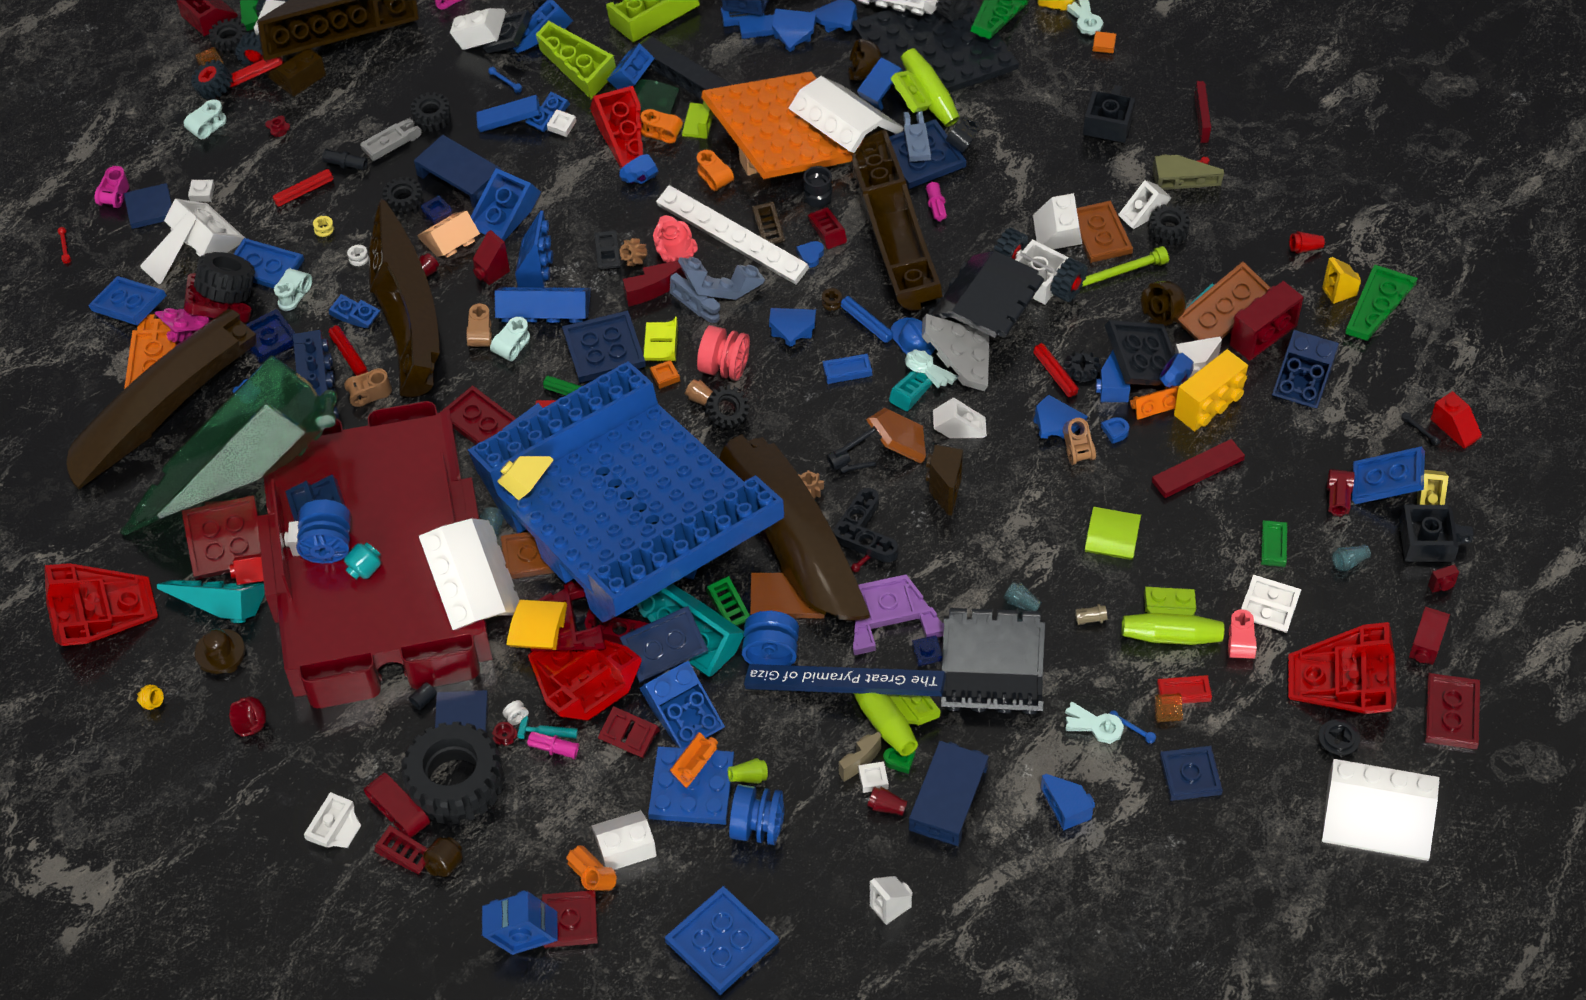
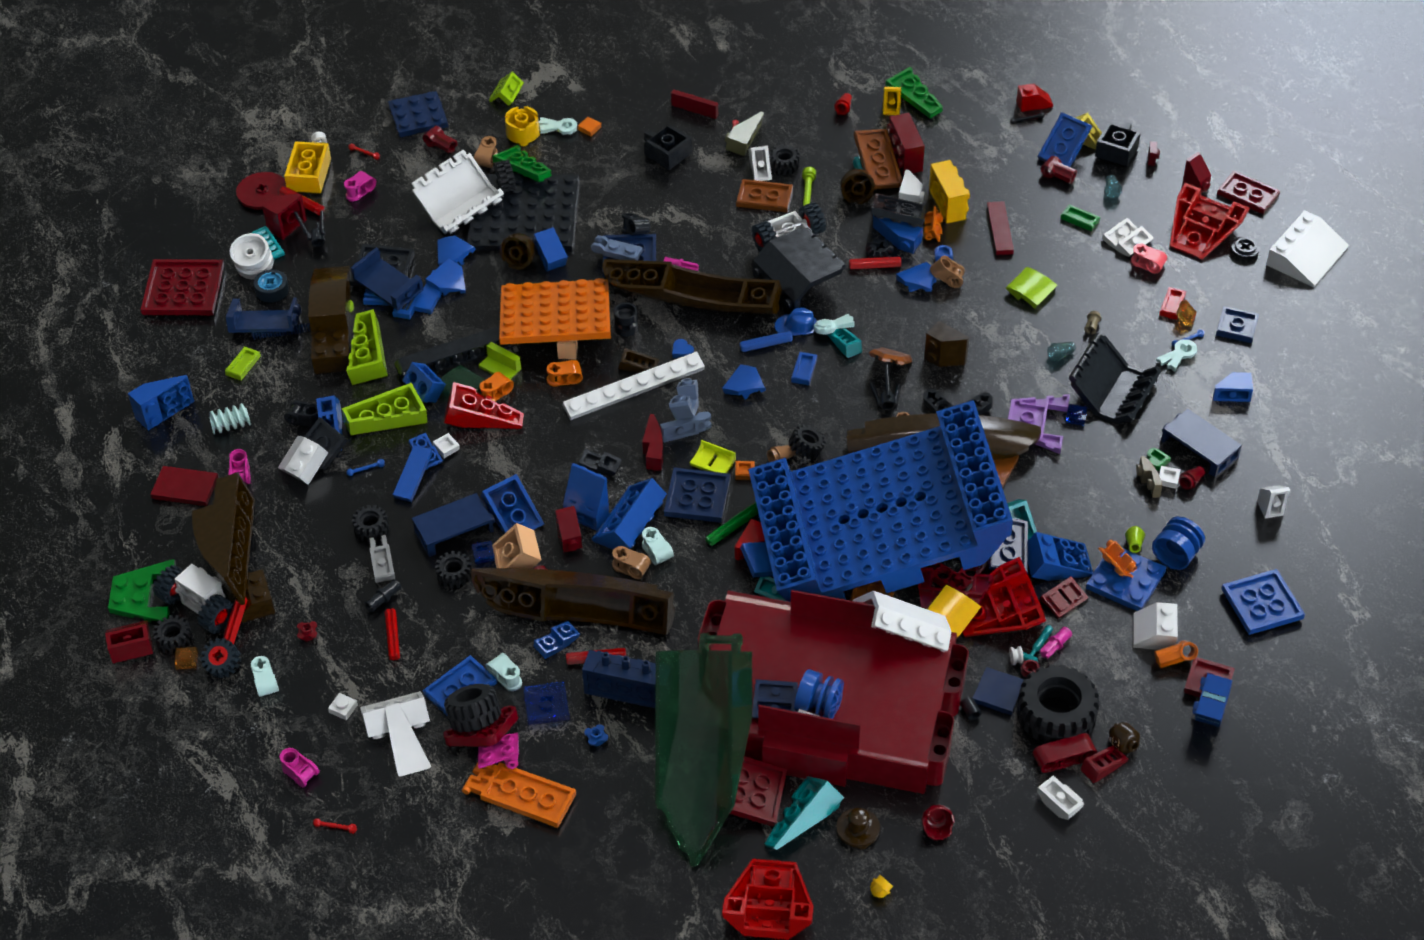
camera: 65 degrees left, 5 degrees down
dark brown slope [67,309,256,490] -> none
blue tile [88,276,167,326] -> none
dark blue tile [124,183,172,229] -> none
red brick [230,553,264,585] -> none
light yellow bush [313,216,334,237] -> none
medium nougat piece [344,368,392,407] -> none
teal head [344,542,381,580] -> none
white bush [347,245,369,266] -> none
dark red tile [439,385,517,445] -> none
light yellow slope [497,456,554,500] -> none
blue rock [619,154,658,184] -> none
medium nougat gear [620,238,647,266] -> none
coral hair [653,215,698,262] -> none
coral wheel [697,325,750,381] -> none
blue wheel [742,611,799,665] -> none
dark blue tile [744,664,946,697] -> none
white hinge [789,76,904,153] -> none
dark red slope [808,207,847,249] -> none
dark brown bush [822,288,842,311] -> none
lime plate [854,693,940,756] -> none
lime plate [890,48,960,127] -> none
light grey plate [922,314,989,391] -> none
white slope [933,397,987,438] -> none
white slope [1033,193,1082,249] -> none
lime plate [1121,587,1224,645] -> none
blue rock [1159,353,1194,387] -> none
dark blue slope [1272,330,1339,409] -> none

